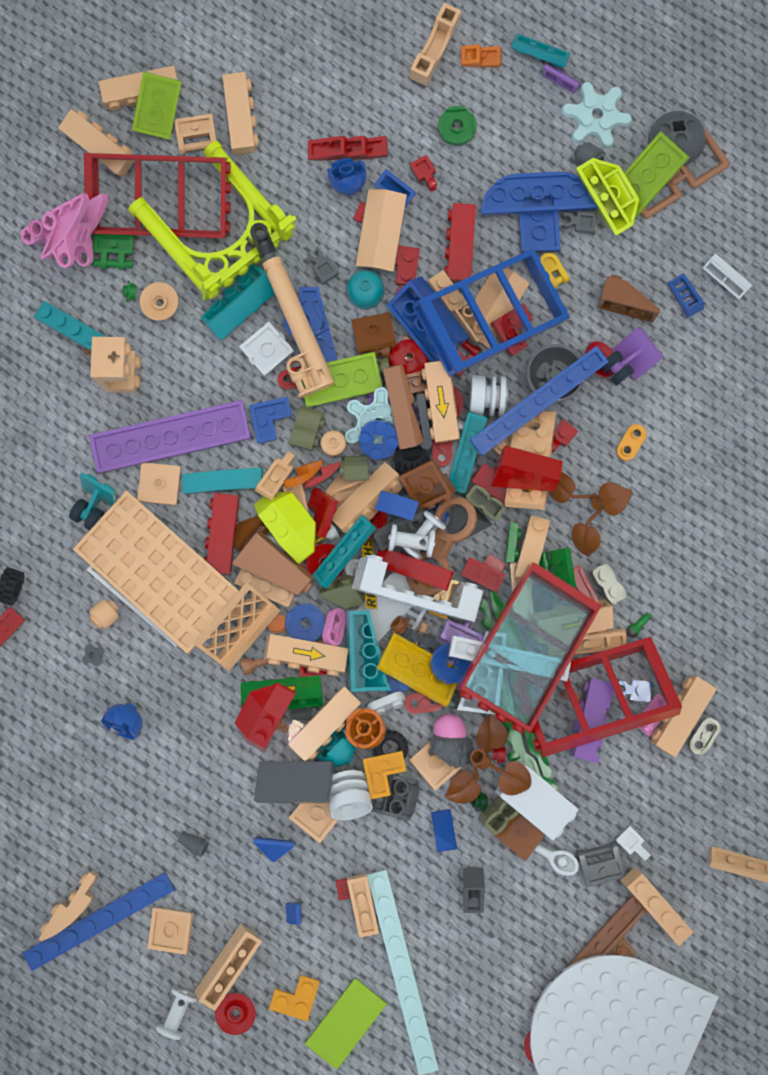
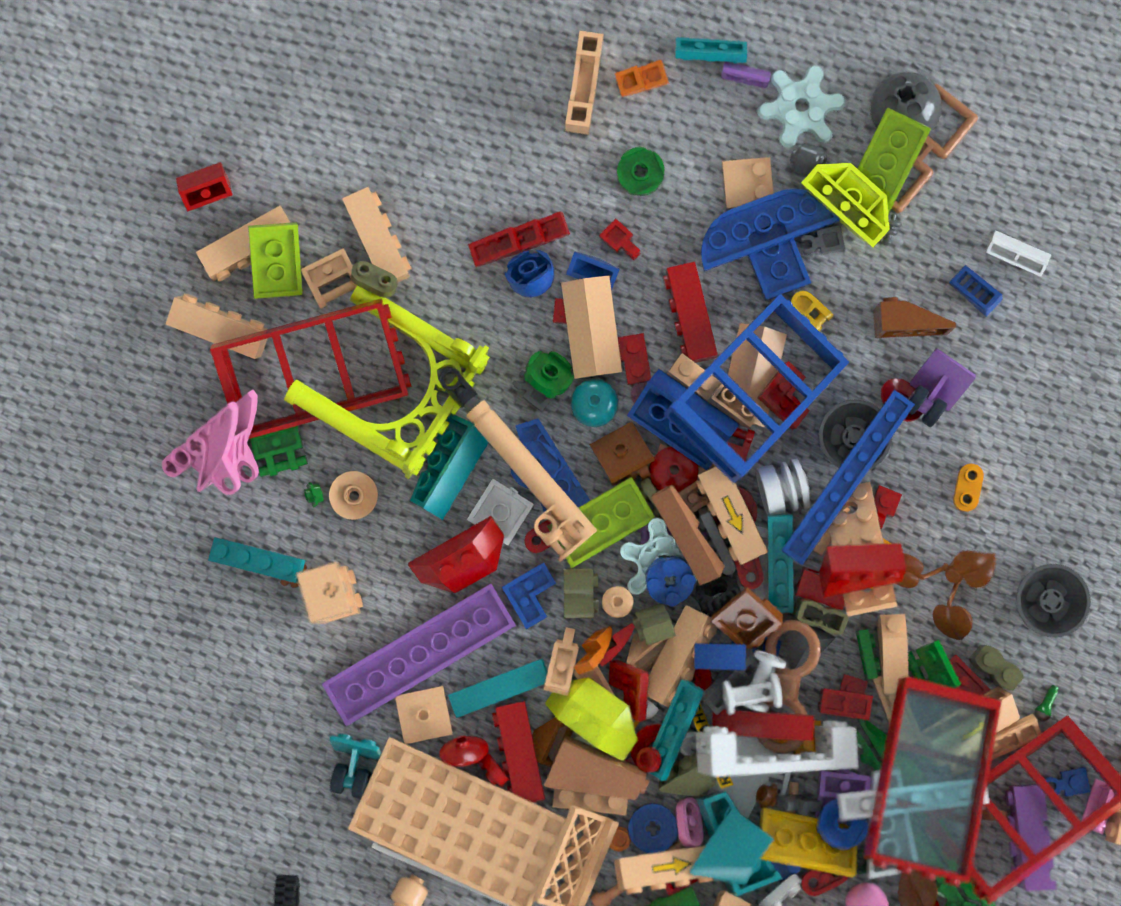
camera: 15 degrees left, 0 degrees up
none -> red brick [176,162,233,212]
none -> olive plate [351,261,398,298]
none -> red wedge [408,516,504,593]
none -> red dish [439,736,489,767]
none -> red plate [476,752,509,786]
none -> green plate [524,351,574,399]
none -> red tile [636,747,661,773]
none -> teal slope [689,808,774,885]
none -> light nougat plate [722,157,773,210]
none -> dark grey hair [883,213,902,246]
none -> dark grey piece [1016,564,1091,638]

